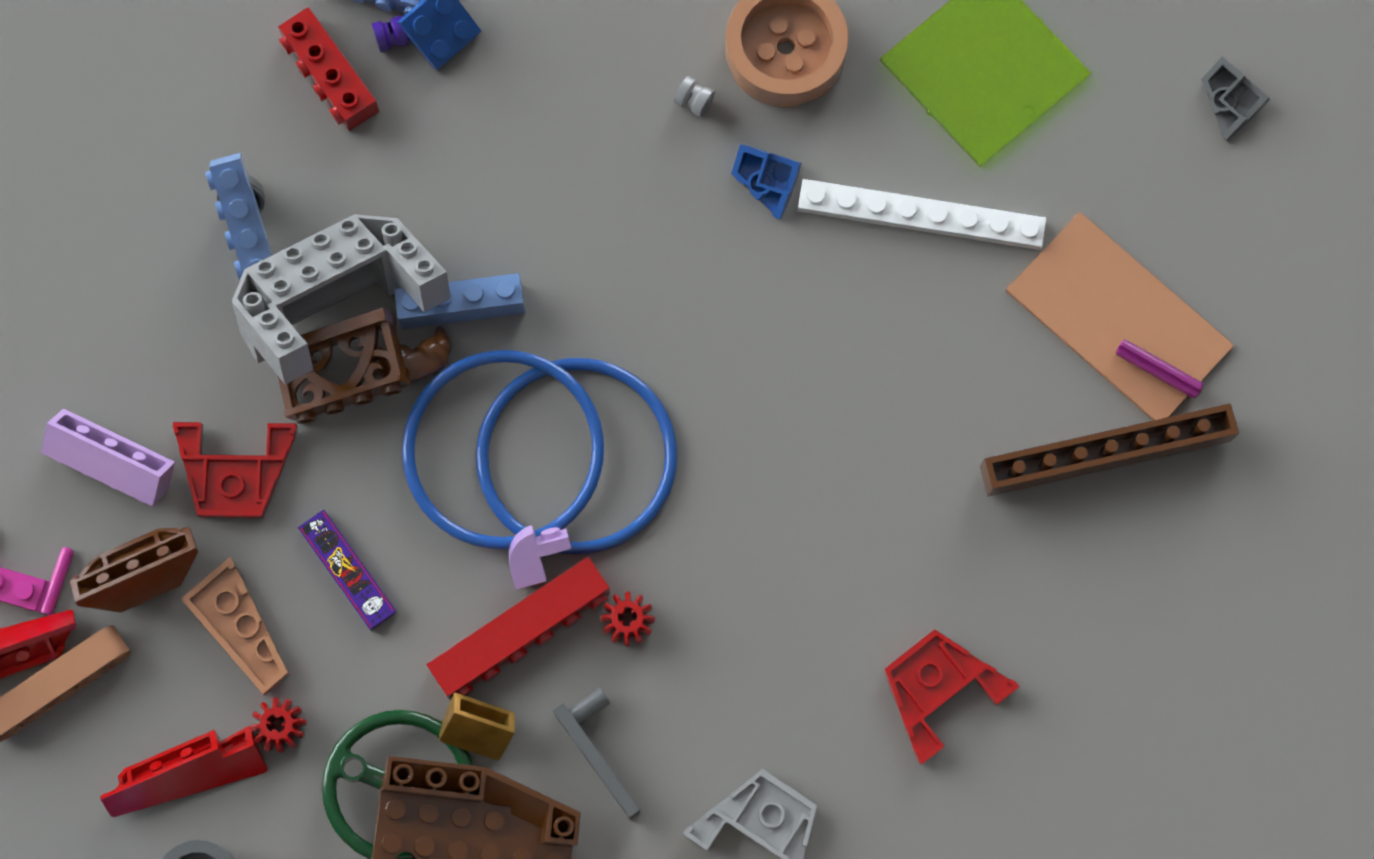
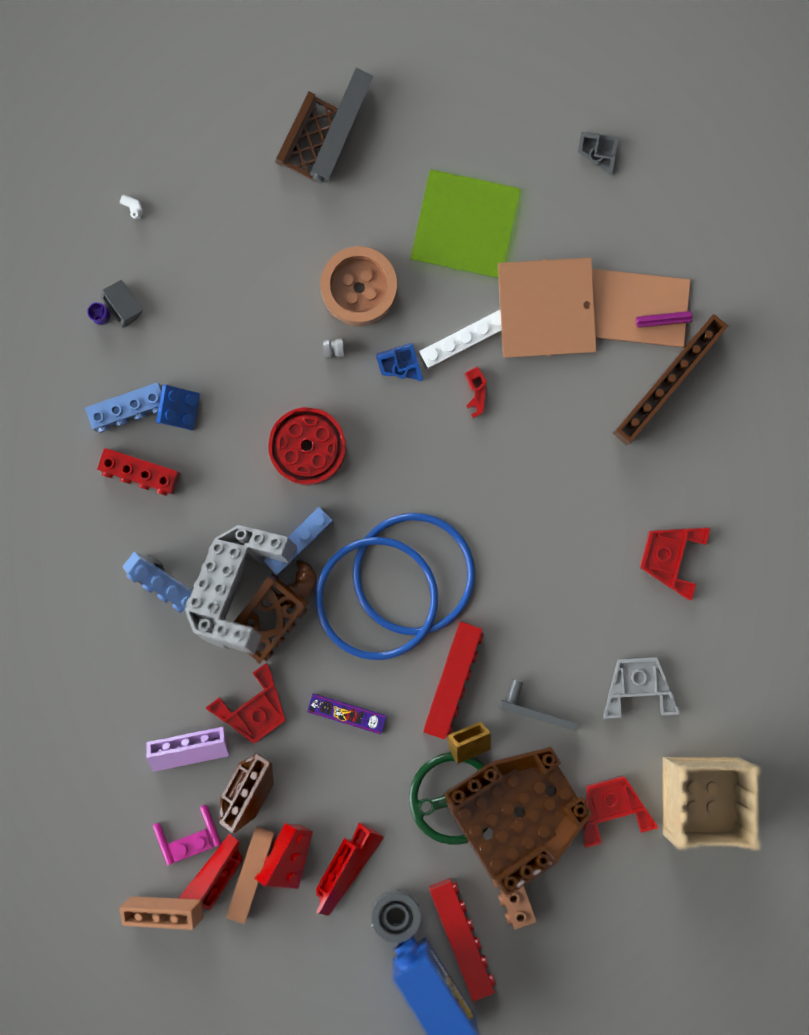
camera: 40 degrees left, 10 degrees up
nougat wing [181,557,290,695] -> none
red gear [250,697,307,753] -> none
dark purple wheel [372,15,409,53] -> none
lavender brick [509,525,571,589] -> none
red gear [600,591,655,647] -> none
none -> red wedge [254,823,313,889]
none -> red brick [268,407,346,486]
none -> red piece [464,366,487,419]
none -> nougat piece [497,258,596,358]

